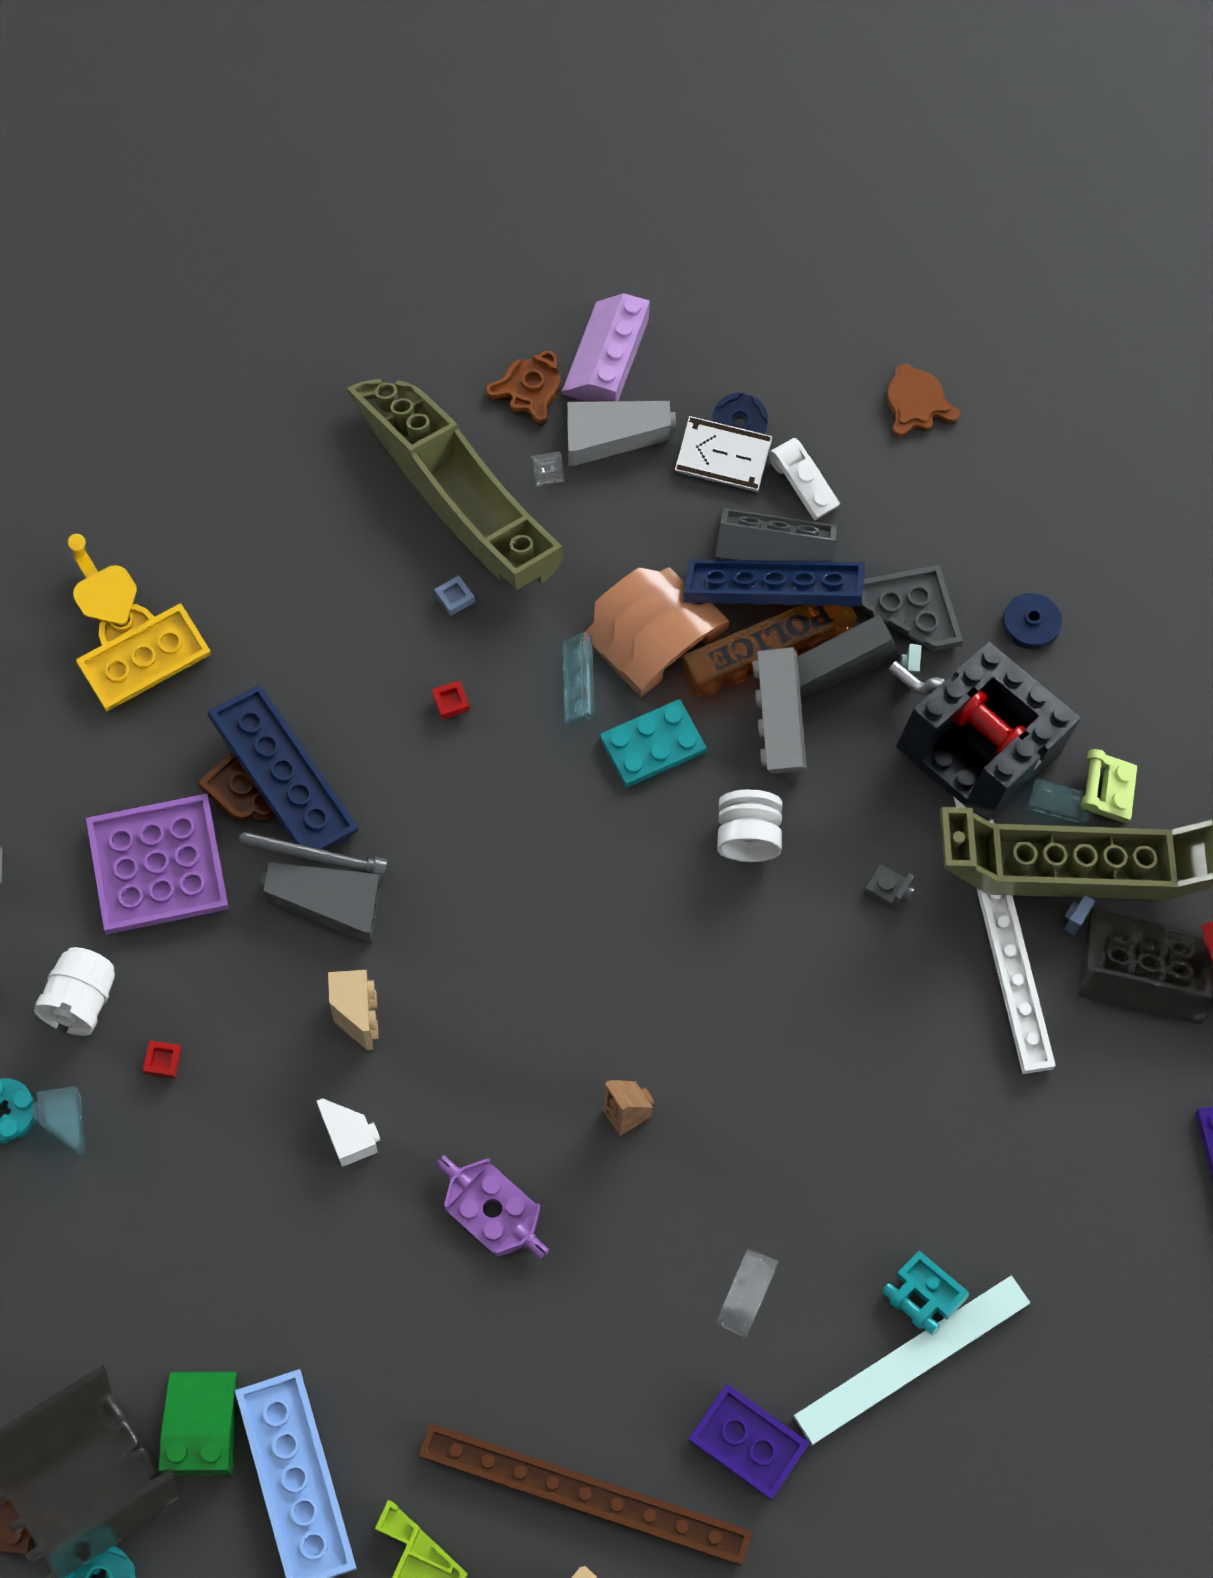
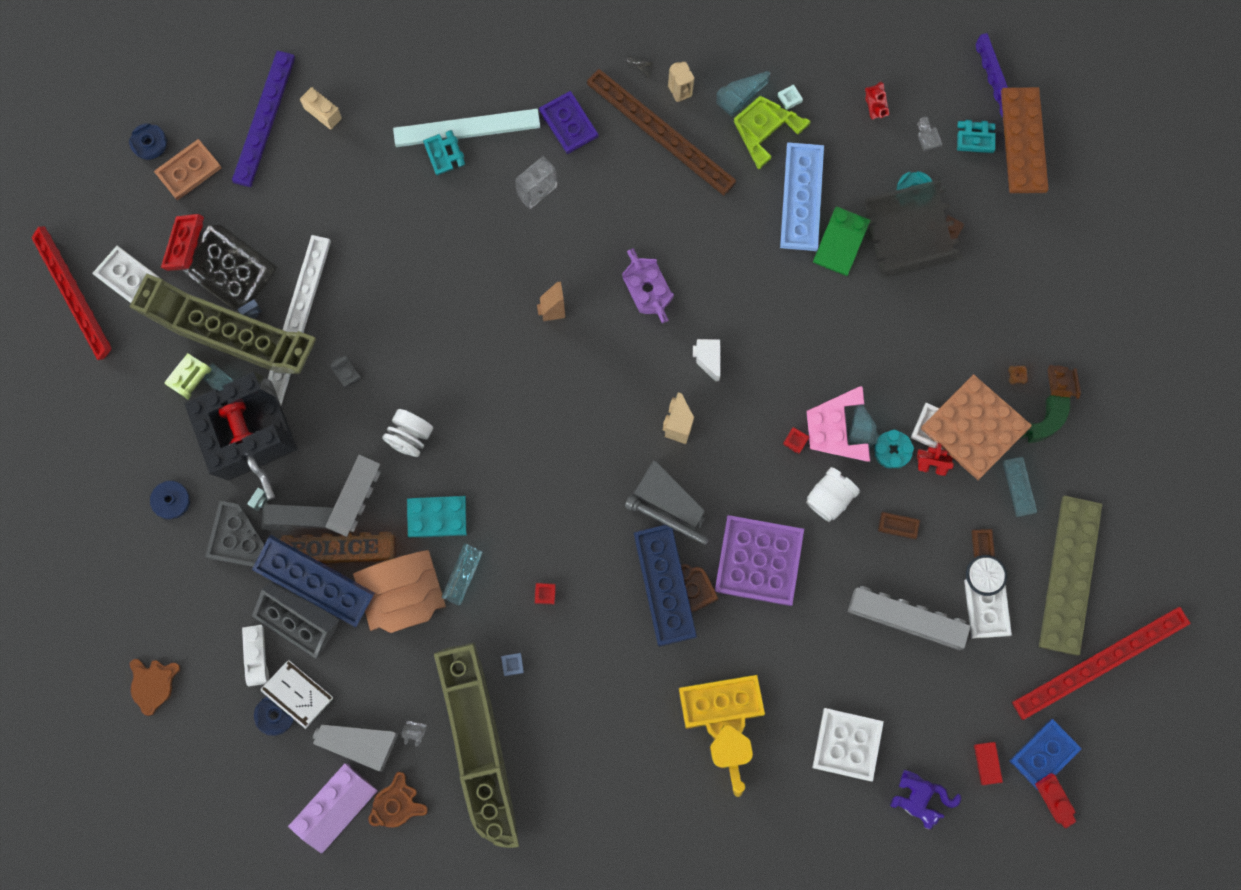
camera: 155 degrees left, 10 degrees up
none -> tan brick [300,87,342,130]
none -> bright pink wing [807,386,870,462]

